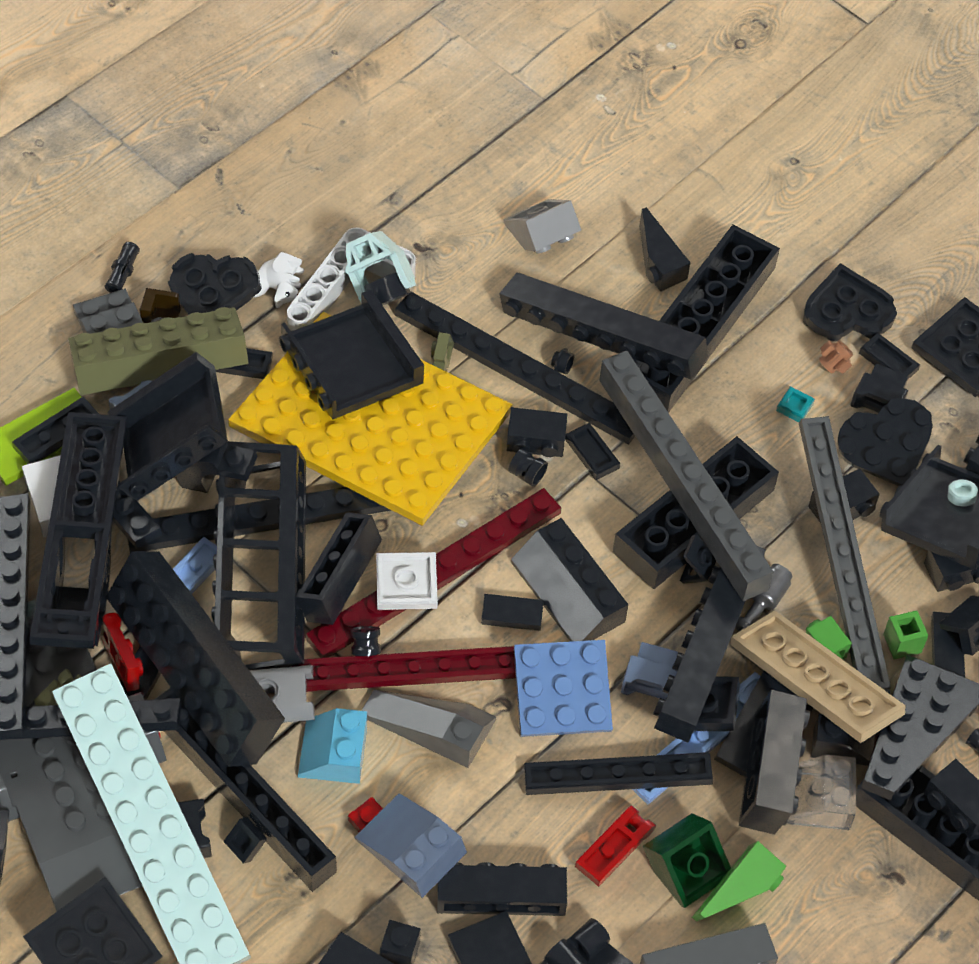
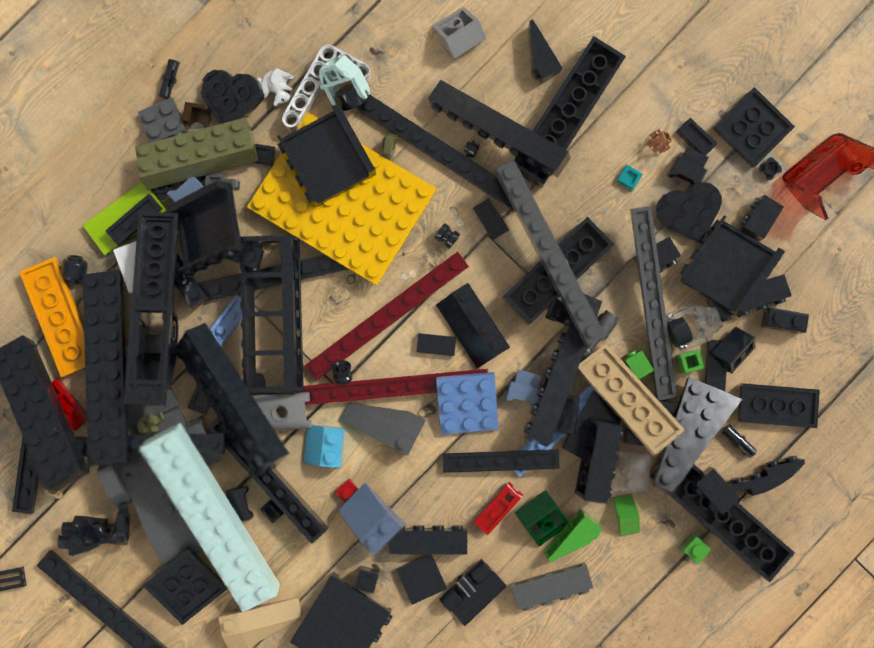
camera: 10 degrees right, 30 degrees up
red plate [103,613,143,692] -> none
black brick [296,512,382,625] -> none
white tile [376,552,438,610] -> none
black brick [506,407,568,458] -> none
black plate [803,263,897,342] -> none
light aqua tile [948,480,978,507] -> none
none -> black plate [150,185,174,200]
none -> bright green slope [613,494,640,536]
none -> clear piece [666,305,723,351]
none -> bright green brick [679,533,711,564]

